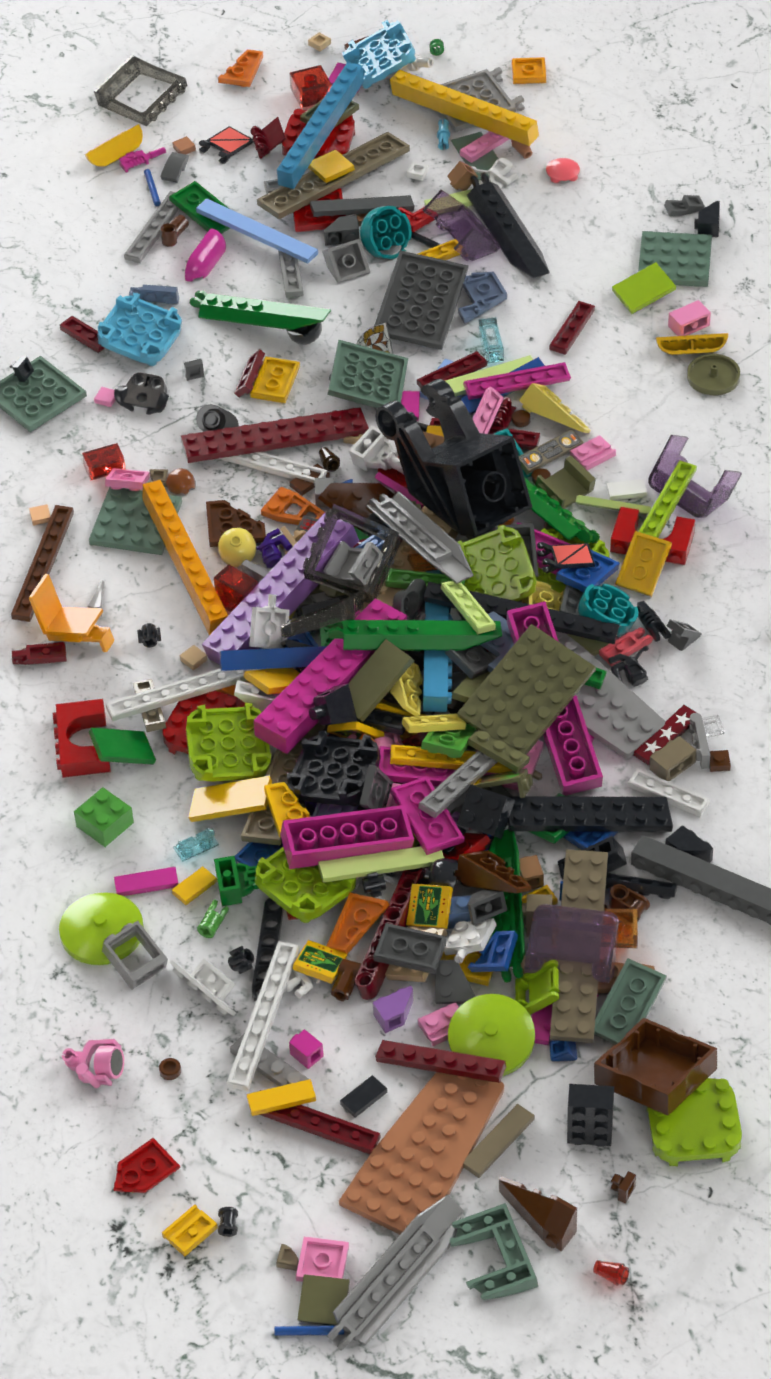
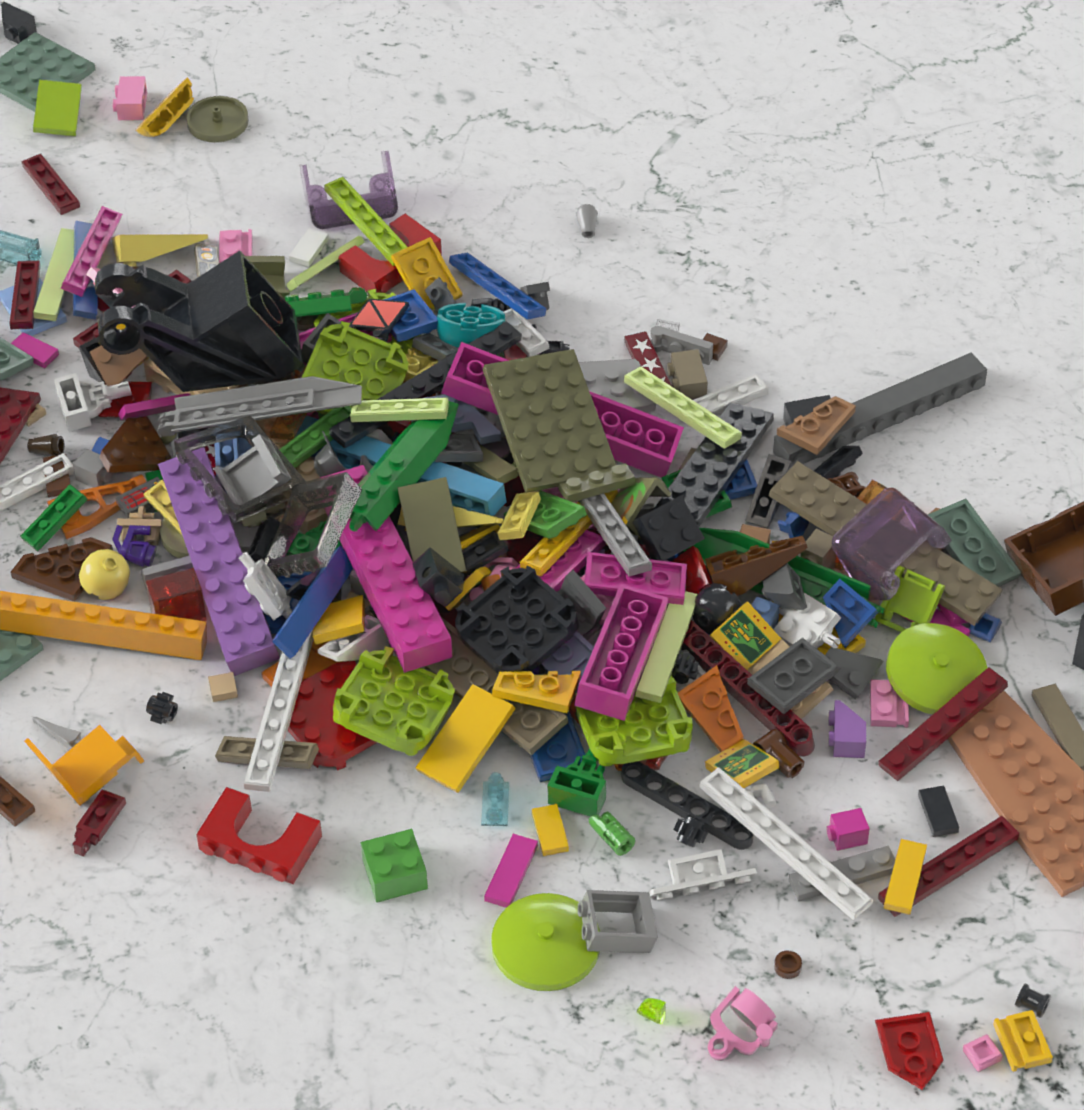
camera: 60 degrees left, 0 degrees up
green tile [88,728,156,765] -> none
none -> green tile [20,484,88,552]
none -> dark grey hinge [425,277,457,312]
none -> blue tile [449,252,546,320]
none -> white tile [504,308,549,357]
none -> yellowish green tile [624,367,742,449]
none -> clear neon green tile [637,998,666,1024]
none -> medium nougat wing [777,396,856,455]
none -> bright pink tile [963,1034,1003,1072]

